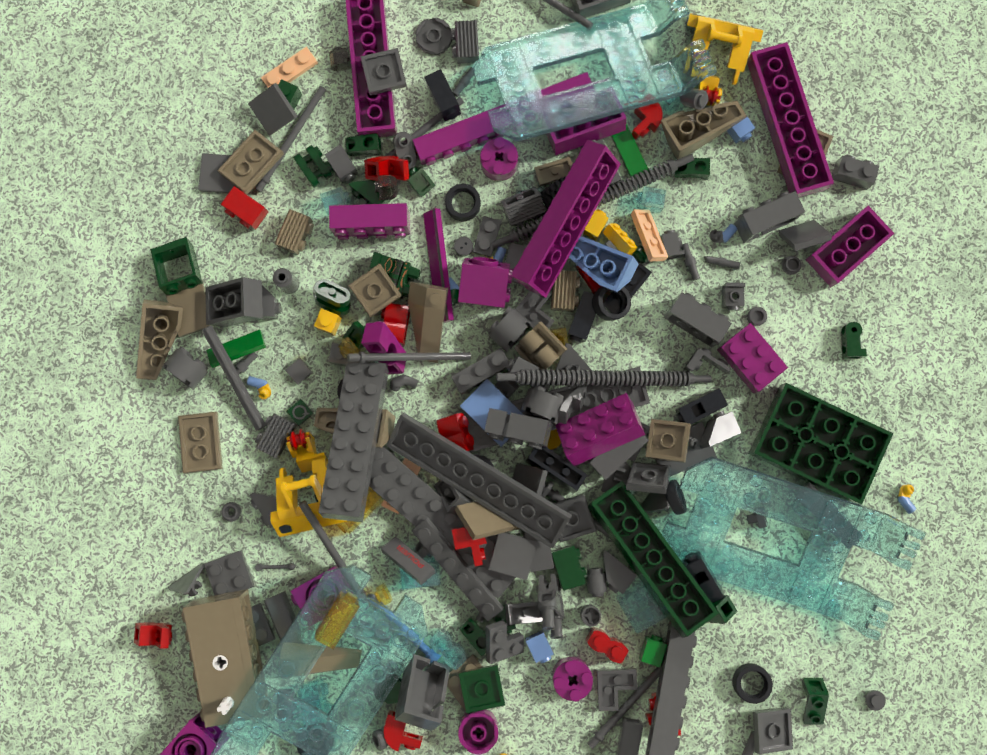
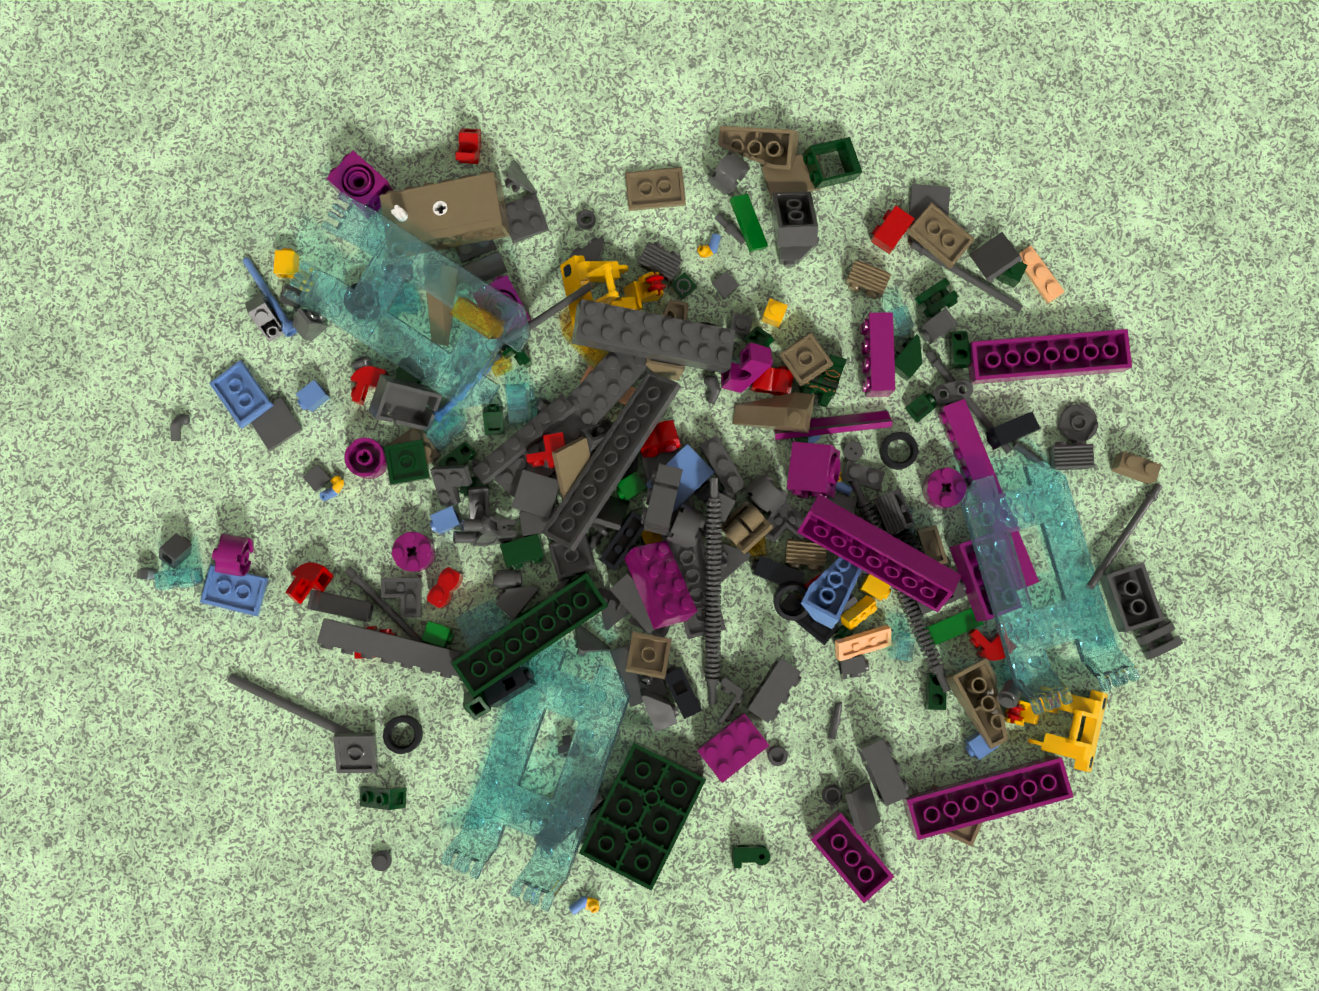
camera: 90 degrees right, 0 degrees up
dark grey axle [202,326,265,431] -> none
dark grey hinge [255,563,296,571] -> none
dark grey brick [273,268,299,294] -> none
dark green brick [314,279,351,316] -> none
clear smoke plate [329,47,351,71] -> none
clear yellow plate [338,337,360,359] -> none
dark grey bar [347,351,471,363] -> none
dark grey plate [361,48,407,95] -> none
red brick [364,156,409,181] -> none
clear smoke plate [375,175,398,200] -> none
dark grey tile [381,536,436,585] -> none
dark grey slope [559,385,587,424] -> none
dark grey wheel [580,604,601,627] -> none
dark grey tile [626,462,672,494] -> none
black tyre [666,479,687,515] -> none
dark grey bar [682,243,700,281] -> none
arm [710,224,738,243] -> none
dark grey brick [722,282,745,312] -> none
dark grey brick [832,155,879,190] -> none
none -> dark green bracket [483,404,505,435]
none -> dark green bracket [502,342,533,369]
none -> green brick [615,472,647,502]

